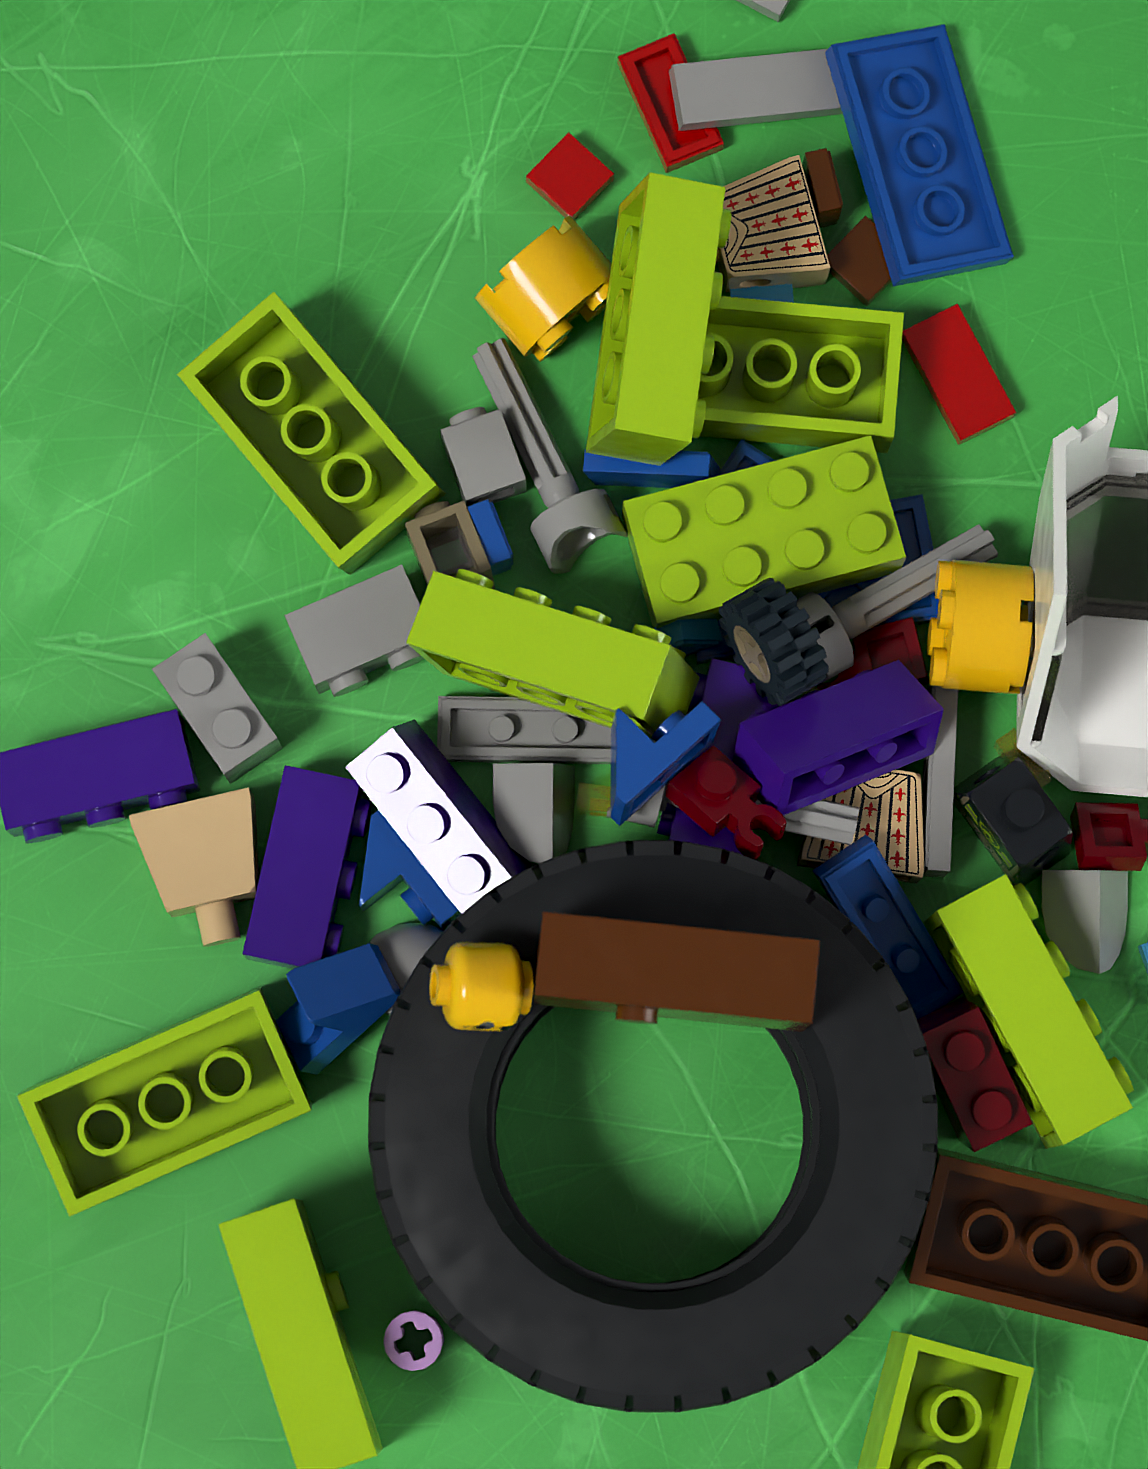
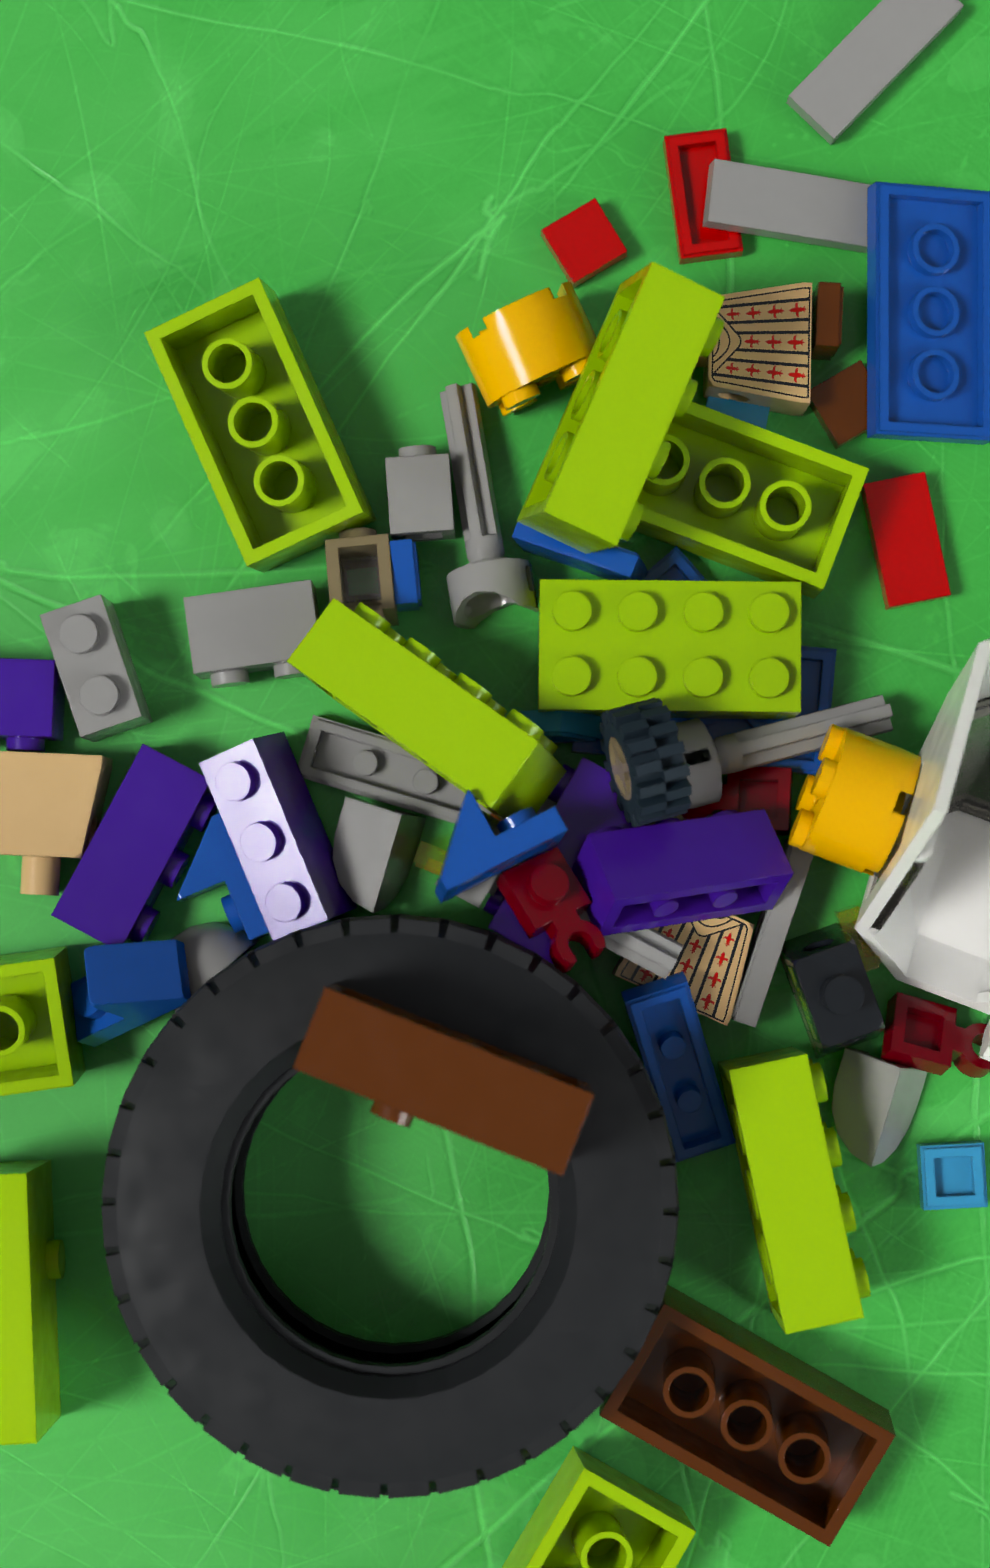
camera: 25 degrees right, 5 degrees up
lavender bush [383,1310,444,1371] -> none
yellow head [430,942,533,1031] -> none
dark red brick [917,997,1033,1152] -> none

